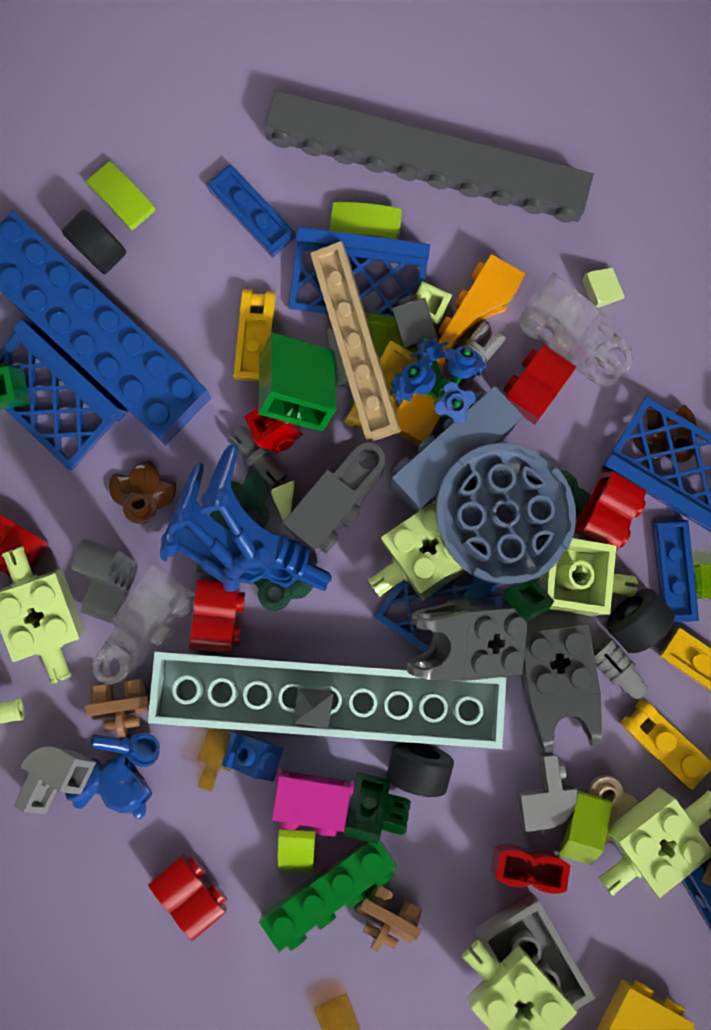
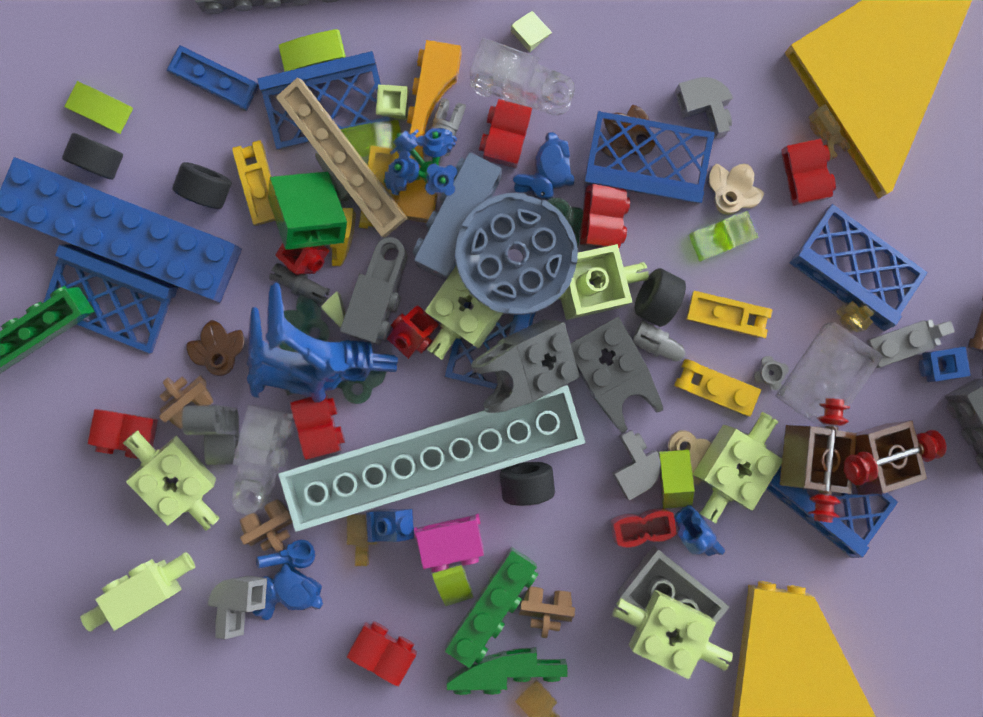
camera: 20 degrees left, 5 degrees up
dark grey slope [293,688,334,728] -> none
dark green hinge [343,772,411,844] -> none
dark grey brick [392,294,438,349] -> none
dark green plate [503,579,555,622] -> none
blue tile [652,520,699,623] -> none
none -> medium nougat hips [159,375,213,429]
none -> black tyre [172,162,232,209]
none -> yellow slope [330,208,356,266]
none -> red brick [387,305,439,359]
none -> green slope [447,647,568,695]
none -> blue animal [513,132,574,200]
none -> blue animal [674,505,725,556]

